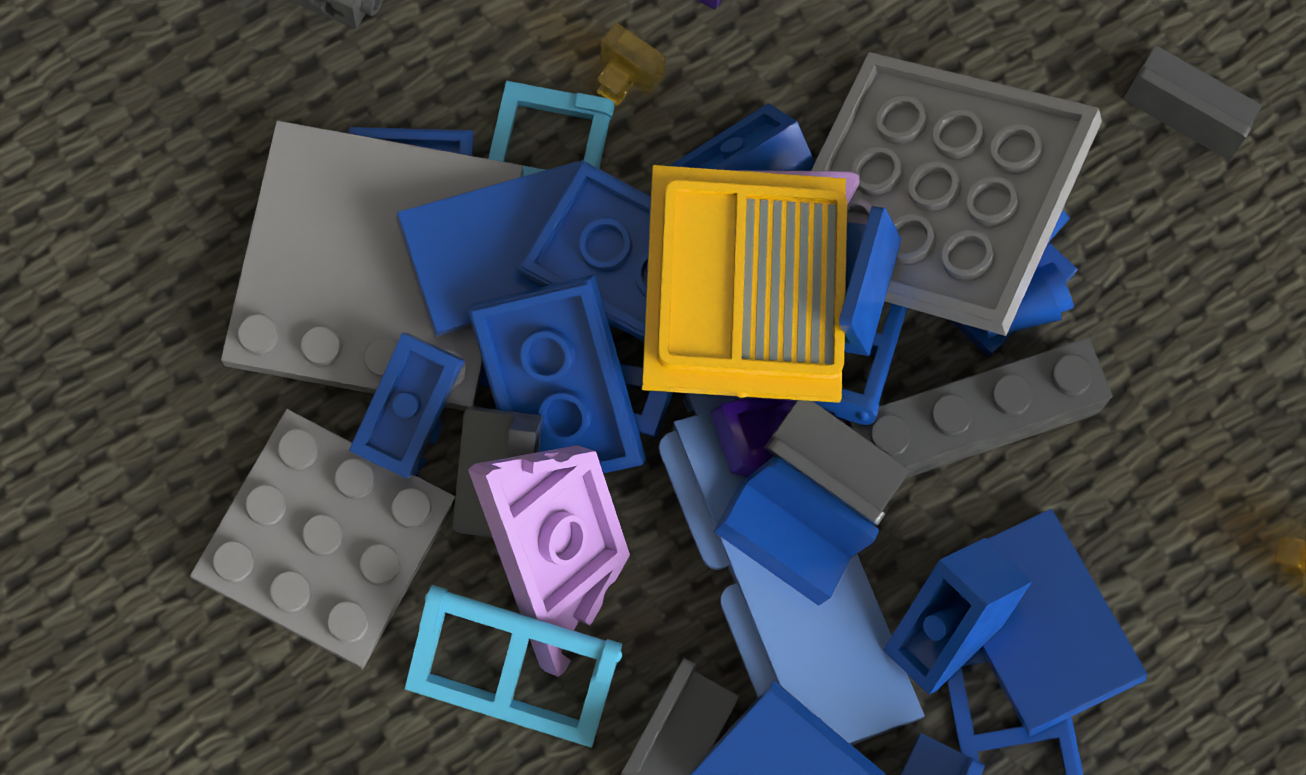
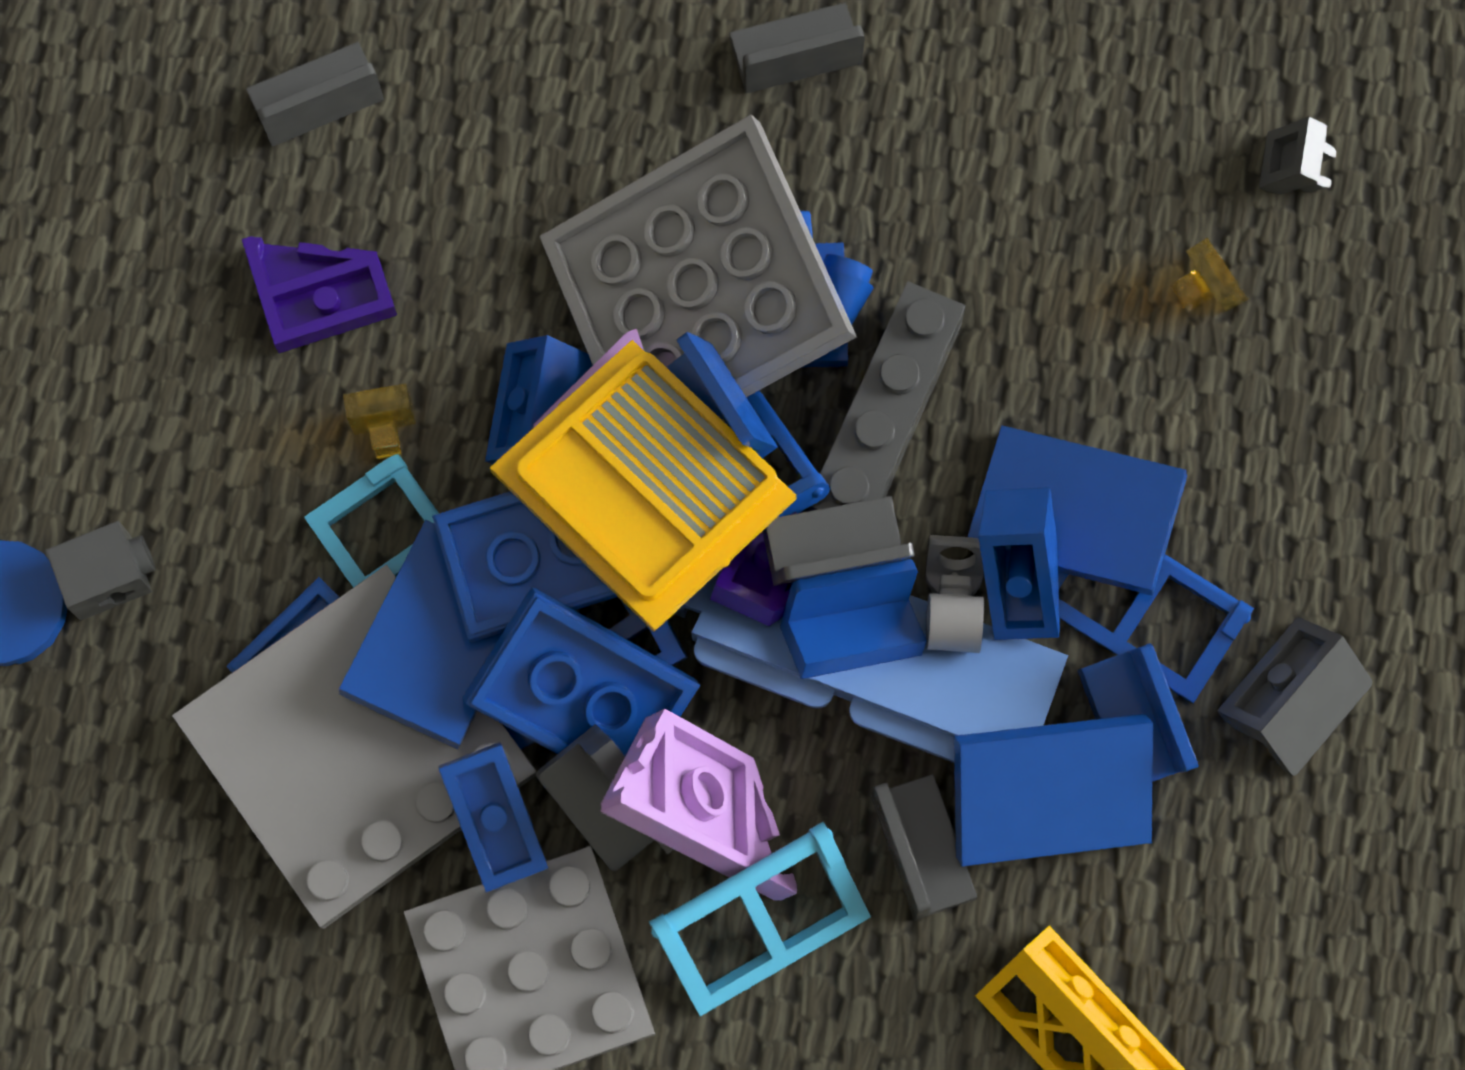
camera: 40 degrees left, 0 degrees up
none -> light grey leg [925,535,984,653]

